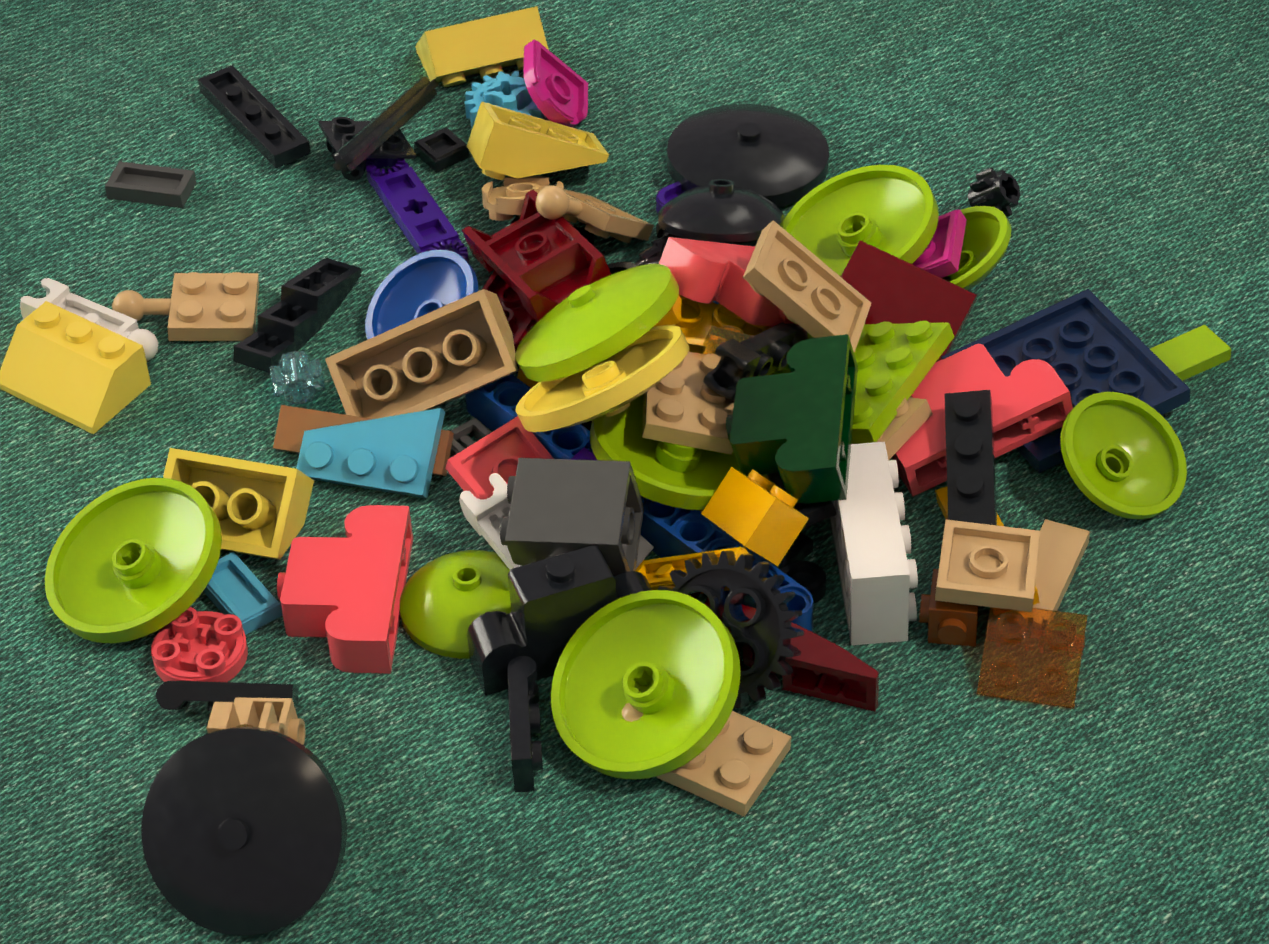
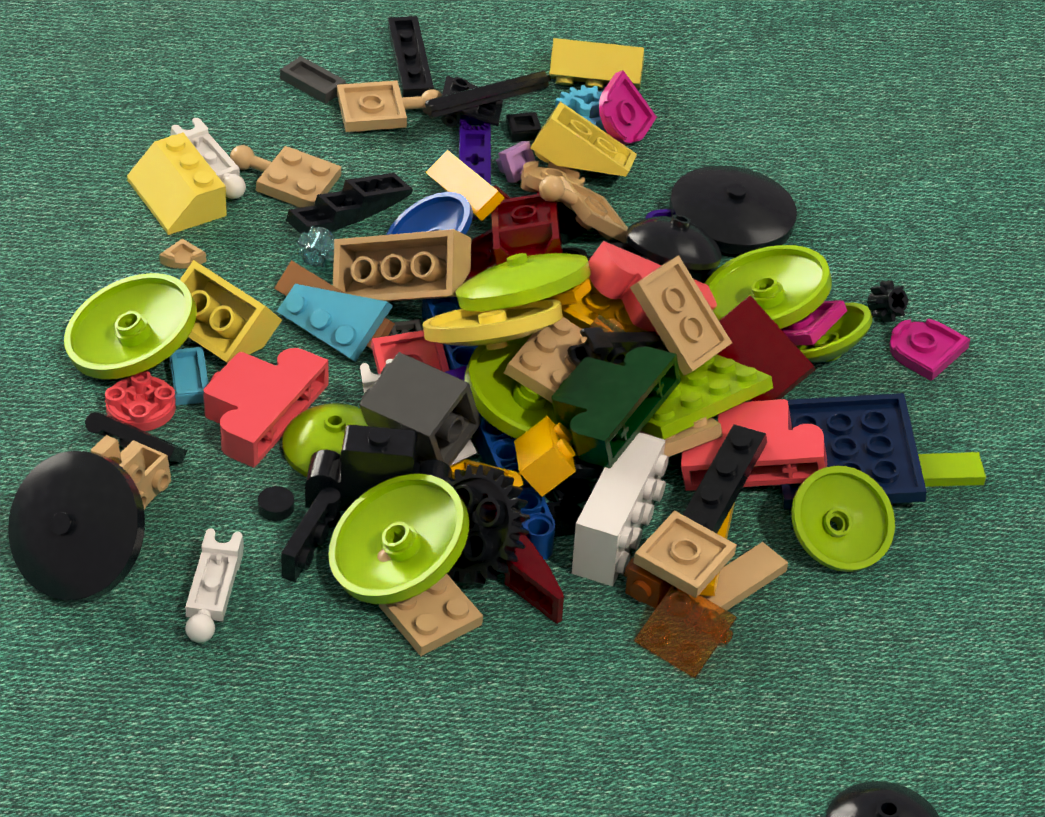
camera: 20 degrees right, 0 degrees up
none -> tan tile [159,239,206,269]
none -> white plate [185,528,244,643]
none -> black tile [258,486,294,521]
none -> tan plate [337,80,442,132]
none -> yellow tile [426,150,504,221]
none -> lavender tile [496,141,536,183]
none -> dark pink tile [889,319,970,381]

